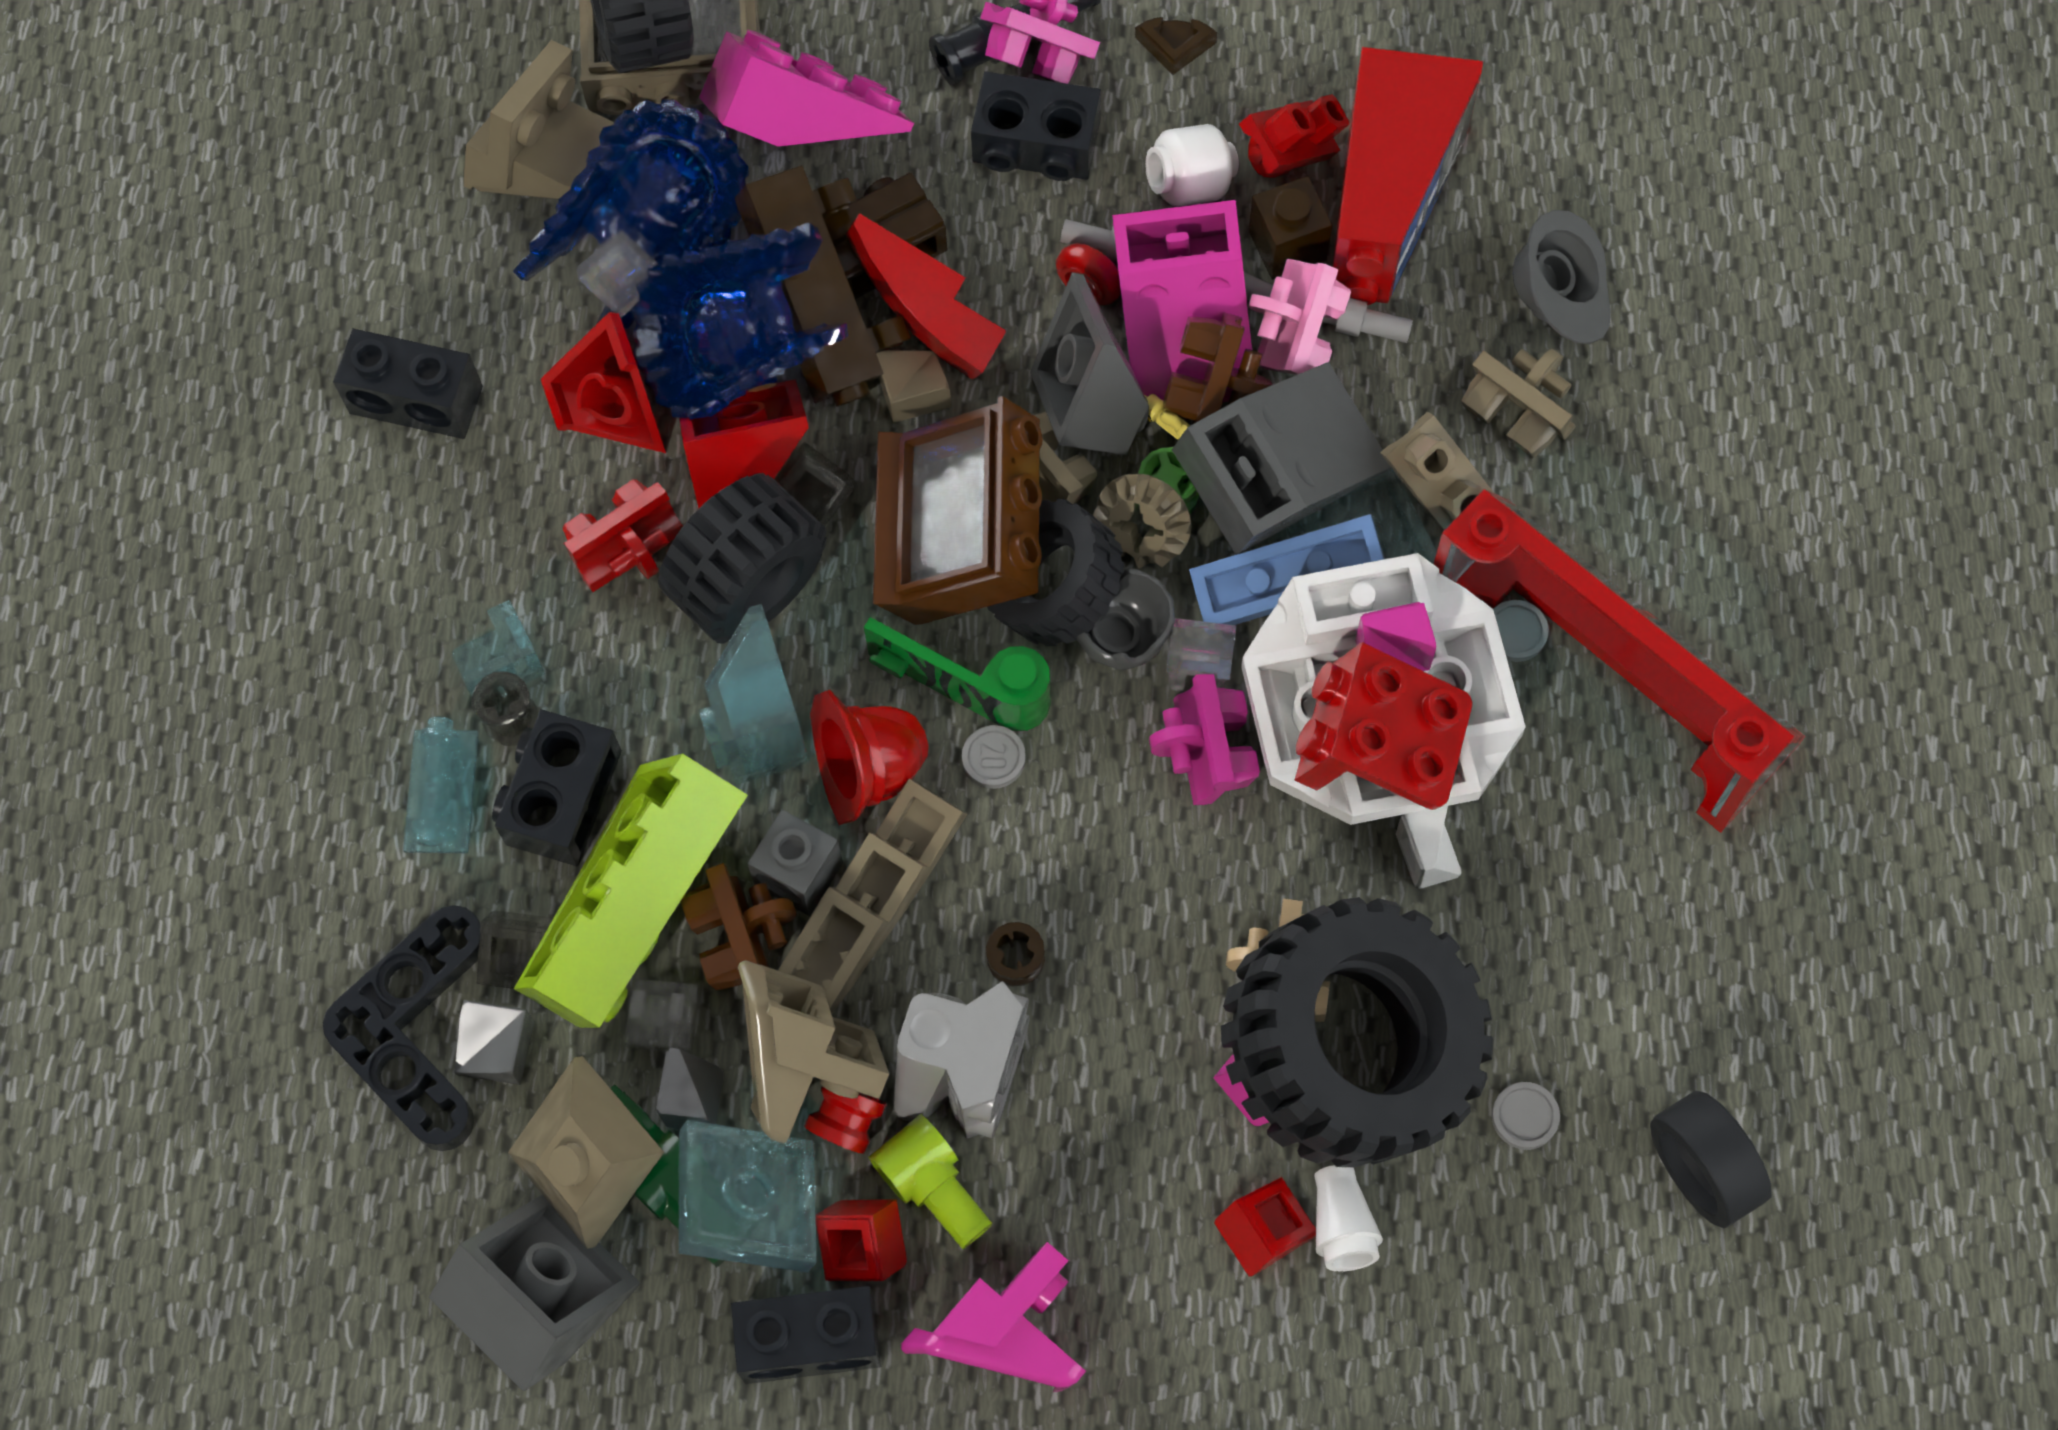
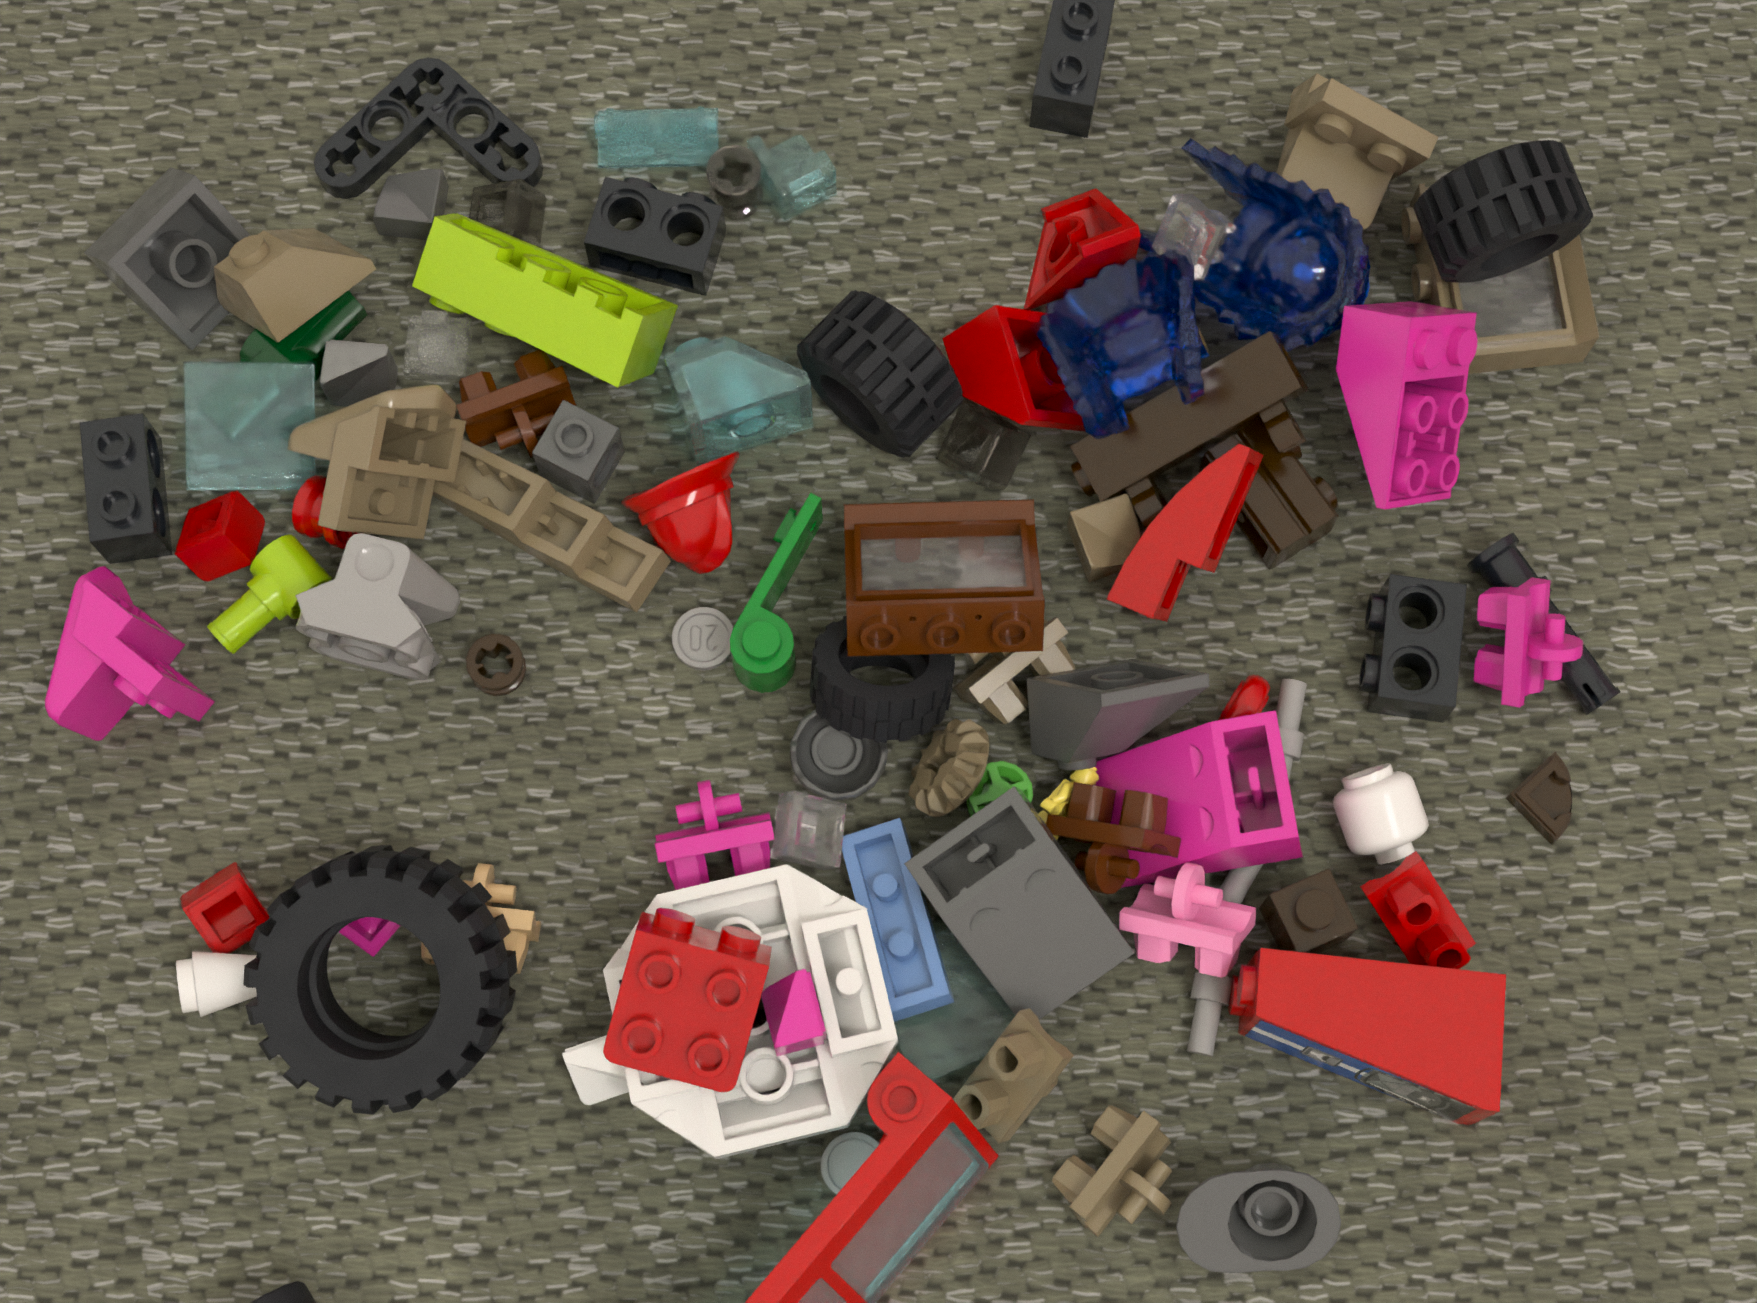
camera: 85 degrees right, 5 degrees up
red hips [563,479,683,592] -> none
light grey piece [1492,1082,1560,1150] -> none

